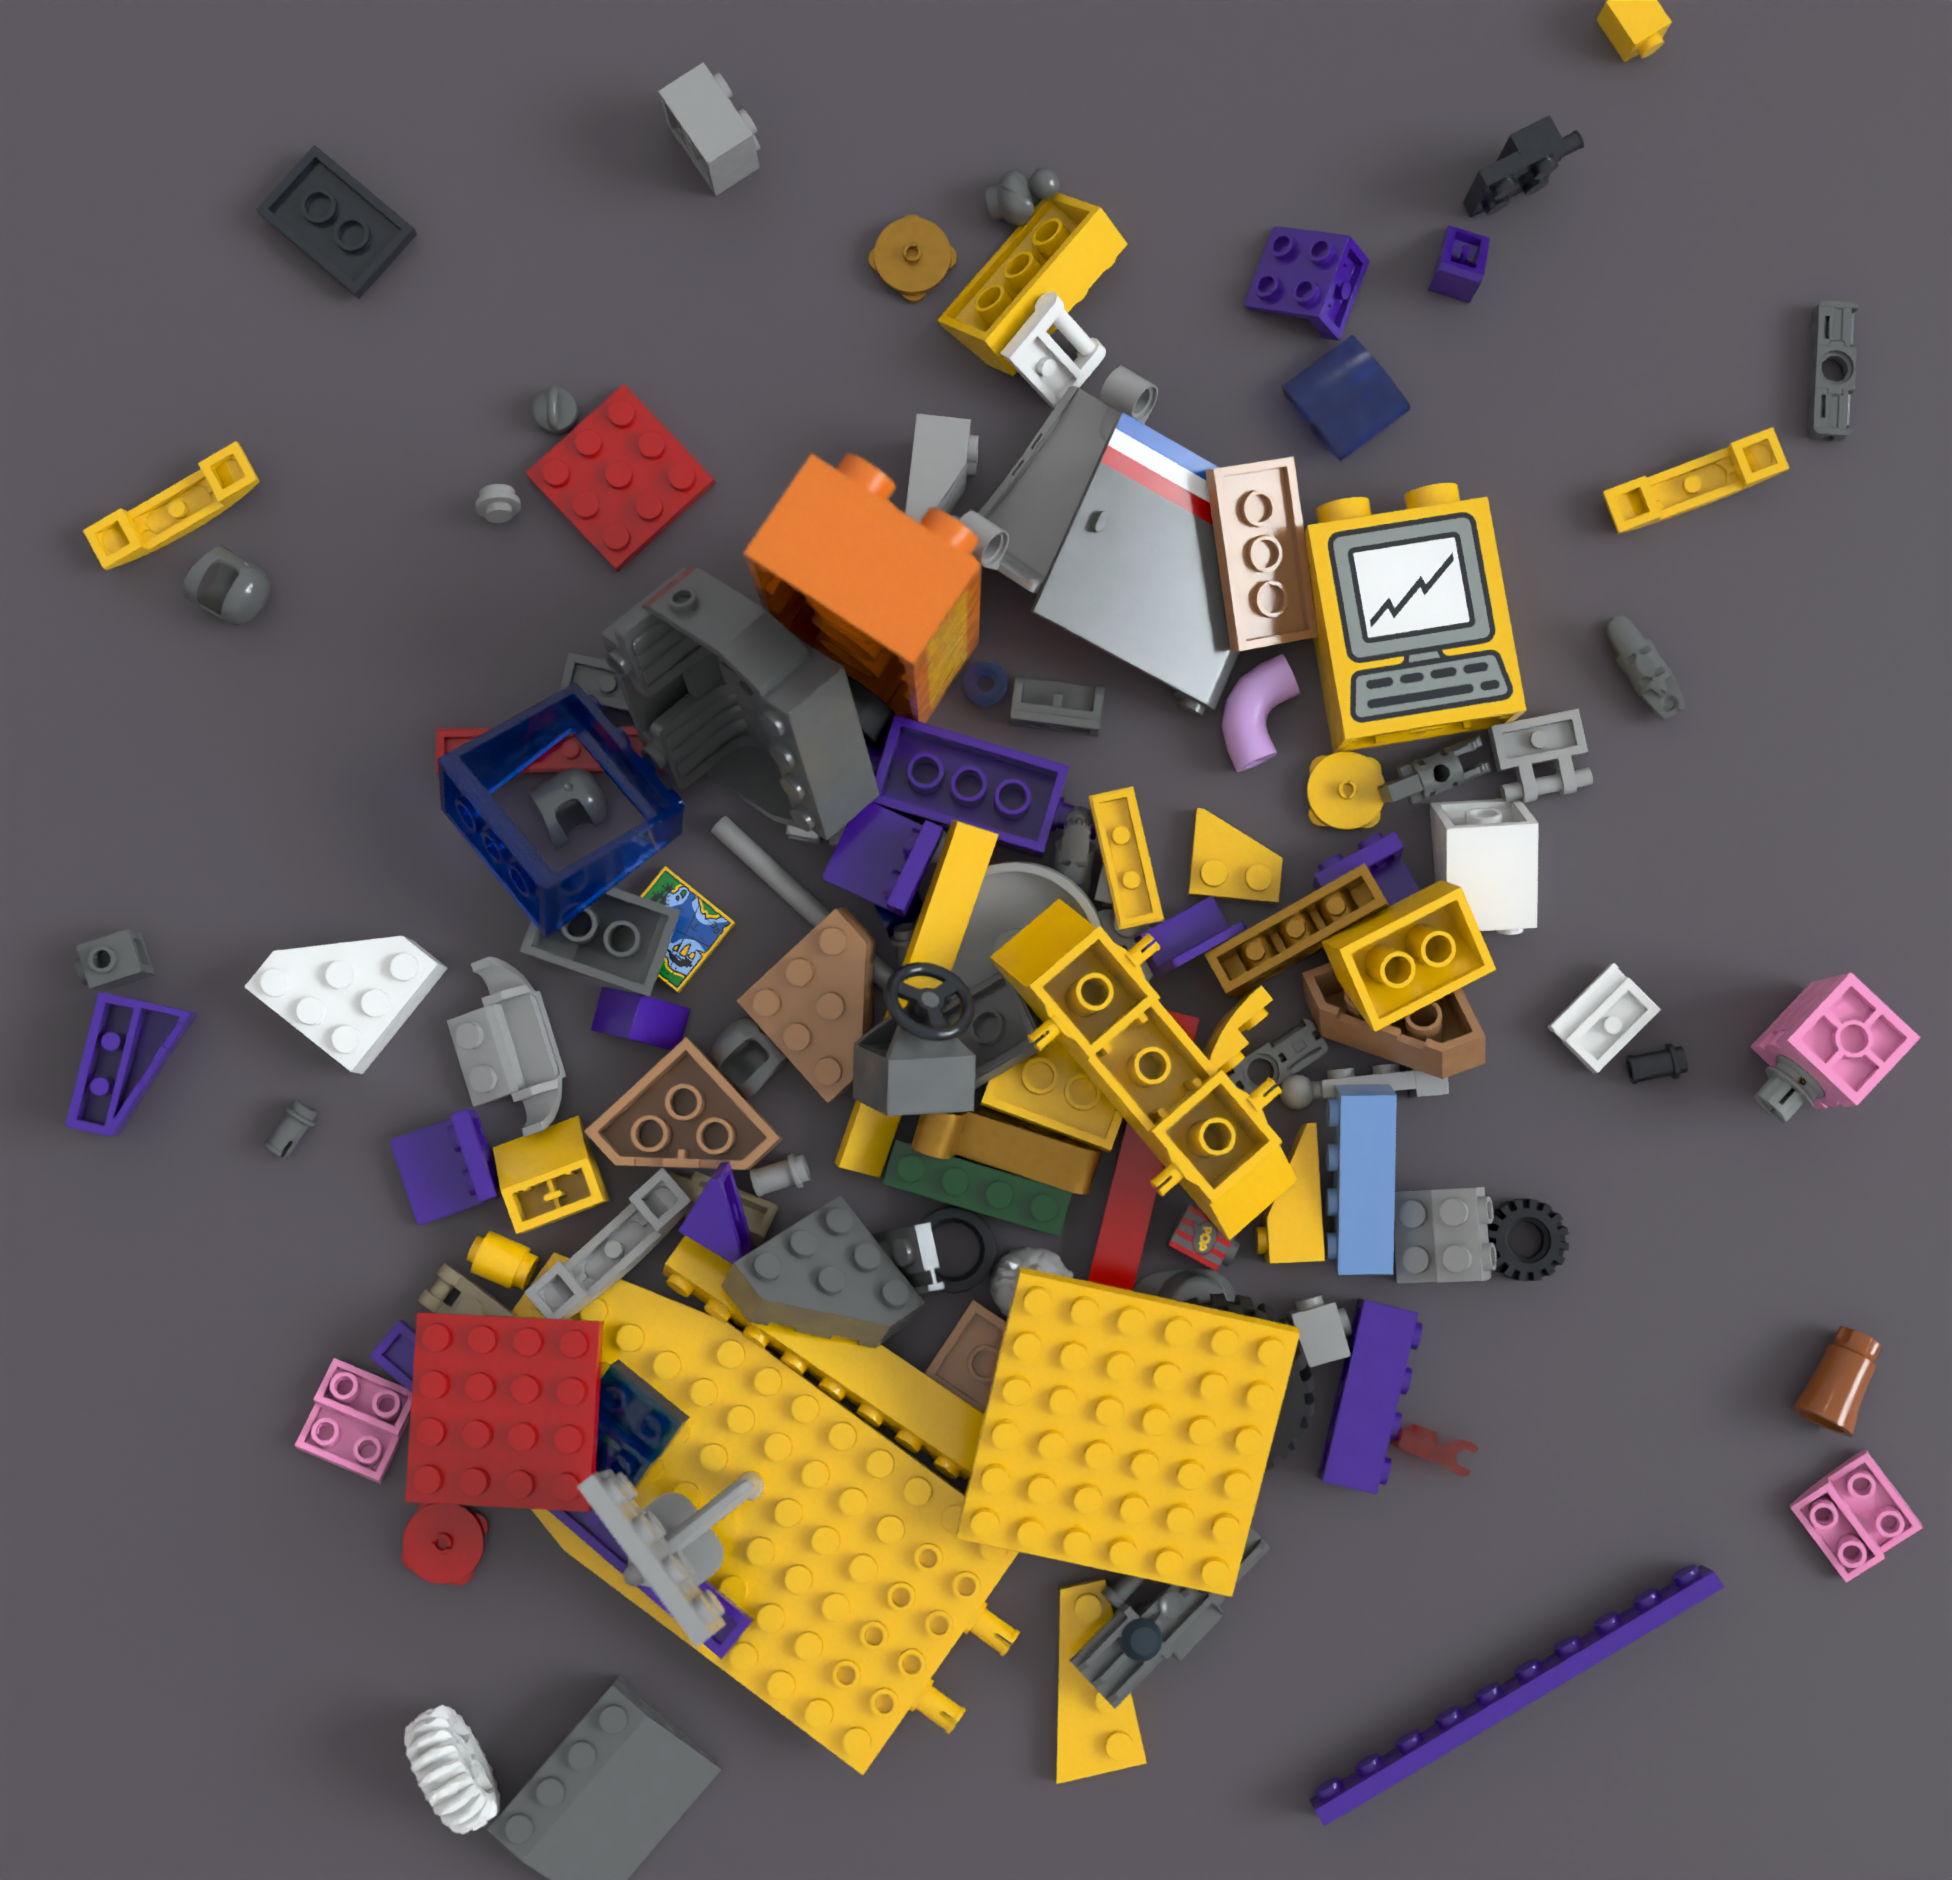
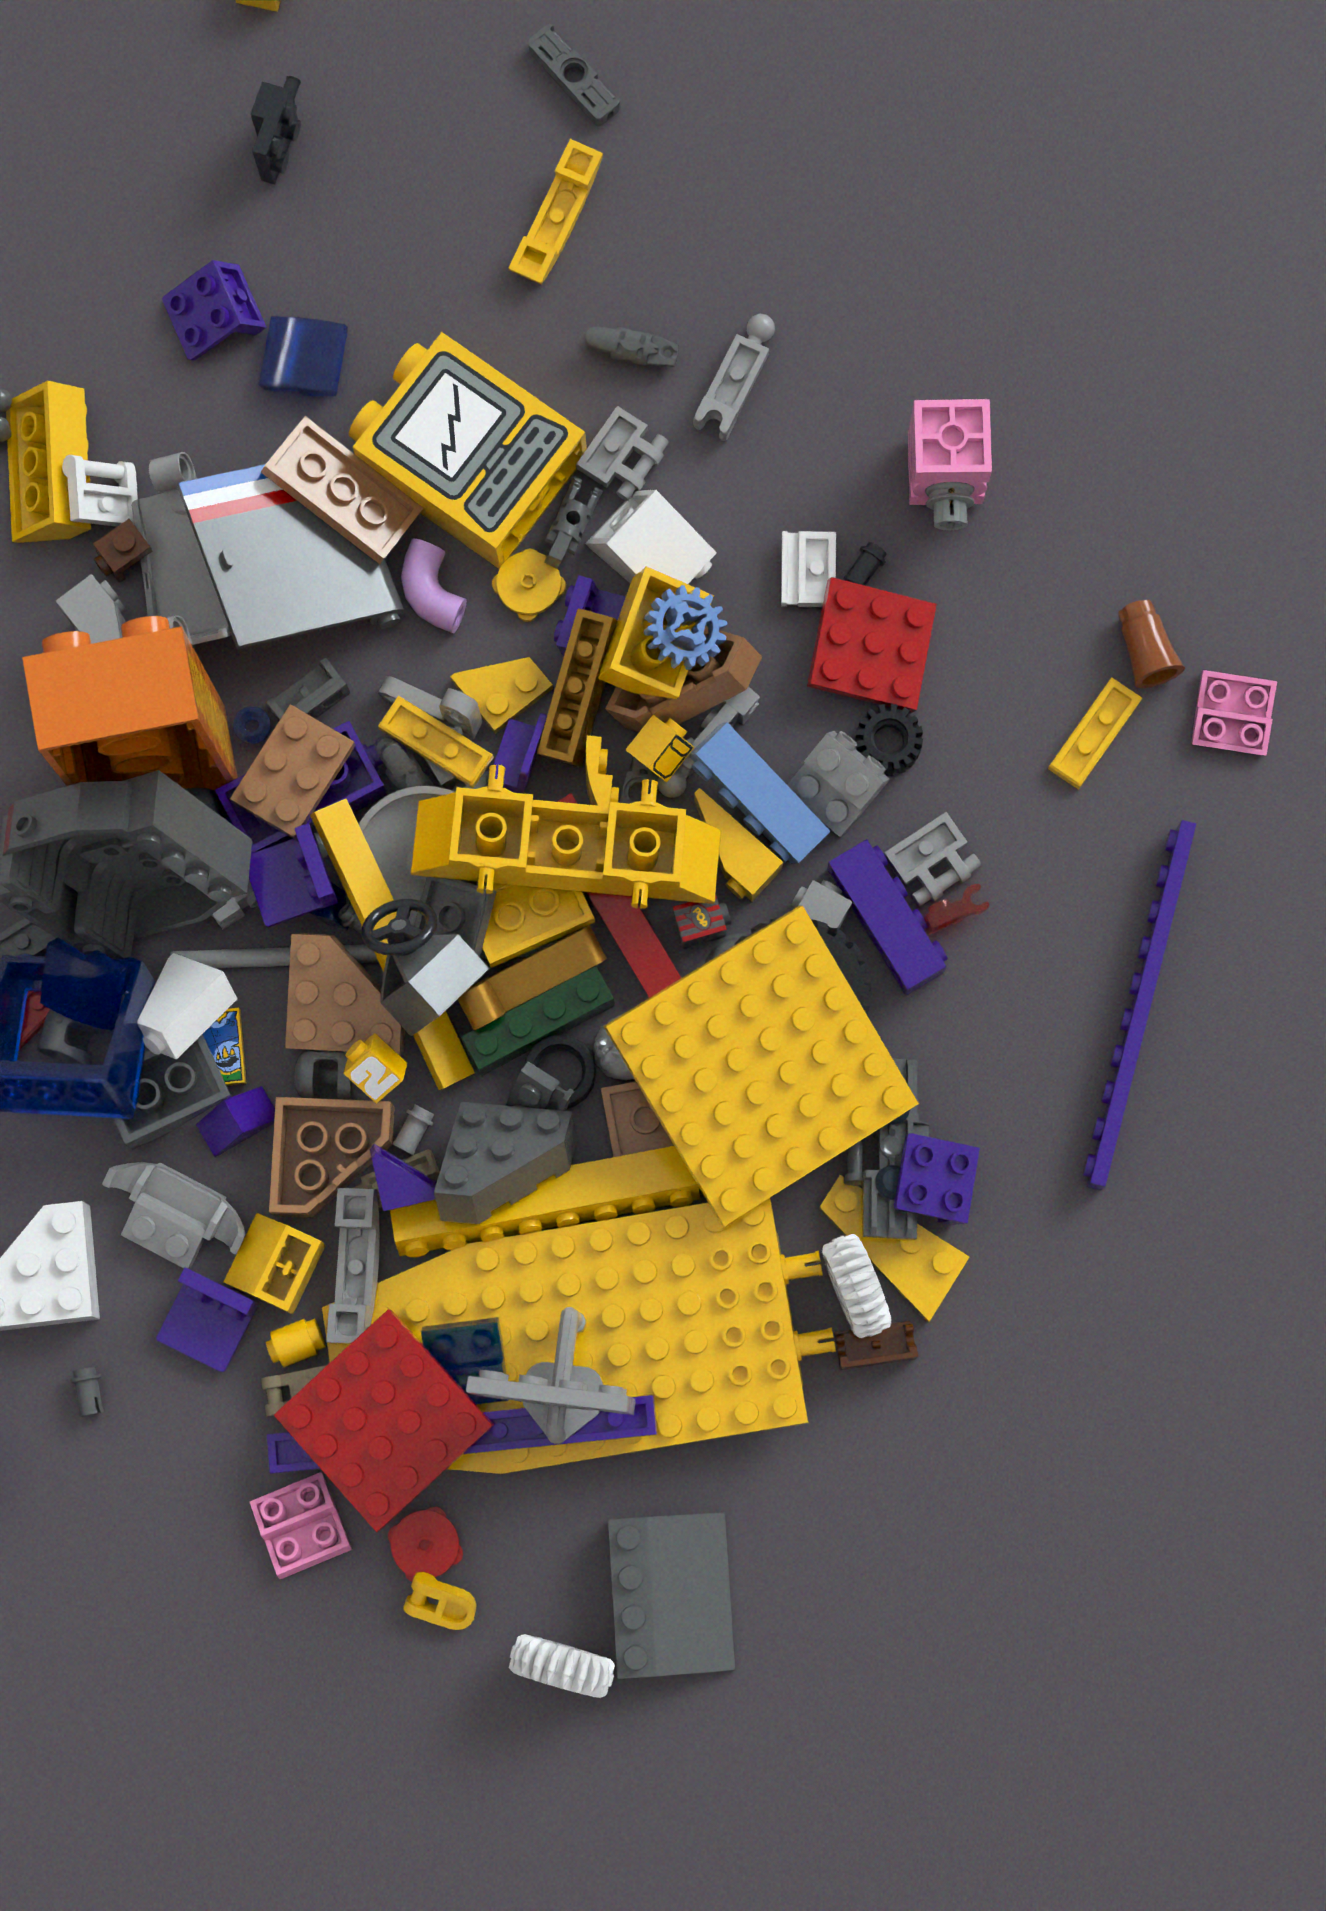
camera: 40 degrees left, 5 degrees down
dark purple slope [1428,225,1490,303] -> none
none -> clear blue slope [40,937,126,1030]
none -> reddish brown bracket [93,519,153,582]
none -> white slope [137,953,237,1060]
none -> medium nougat plate [230,704,356,840]
none -> yellow brick [343,1033,407,1104]
none -> light grey beam [378,676,482,740]
none -> yellow plate [403,1572,477,1630]
none -> yellow brick [626,715,694,782]
none -> medium blue gear [644,585,727,670]
none -> light grey plate [693,313,775,441]
none -> red plate [807,577,937,713]
none -> white gear [822,1234,891,1338]
none -> reddish brown hinge [834,1321,918,1370]
none -> light grey plate [884,812,982,907]
none -> dark purple bracket [894,1133,980,1226]
none -> yellow tile [1048,677,1142,790]

